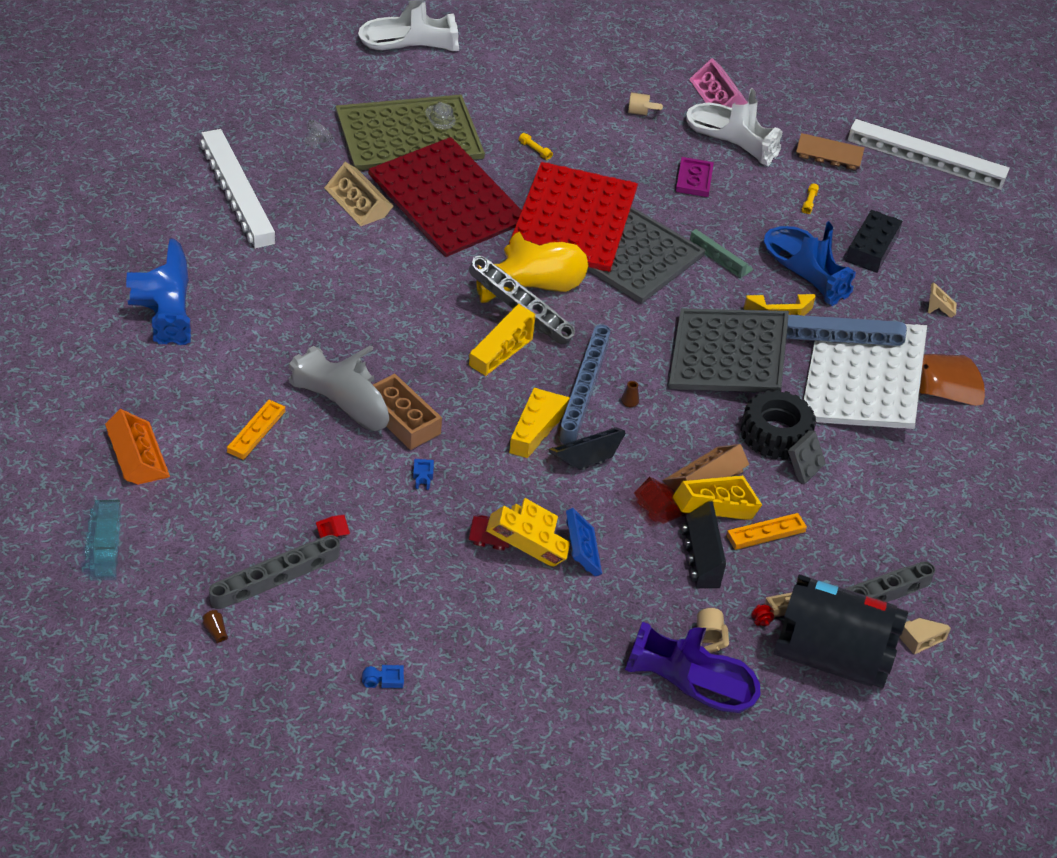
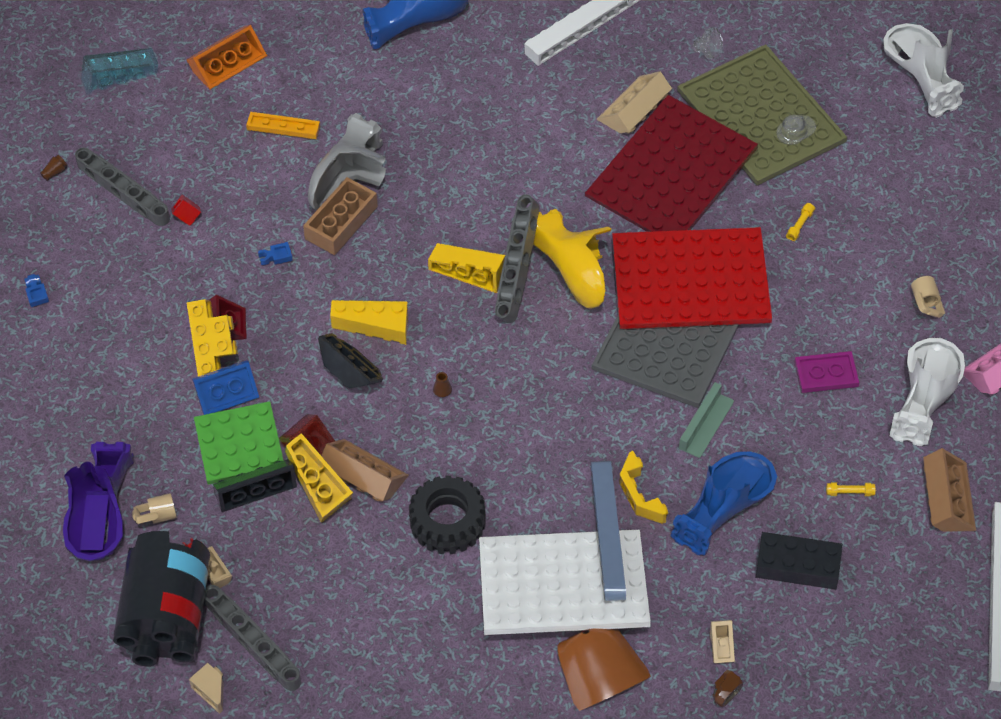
camera: 80 degrees right, 10 degrees up
sand blue beam [560,324,610,444] -> none
dark grey plate [669,308,789,392] -> none
light orange plate [726,513,807,550] -> none
dark grey plate [788,431,826,484] -> none
none -> bright green plate [194,401,284,484]
none -> reddish brown rock [712,670,743,707]

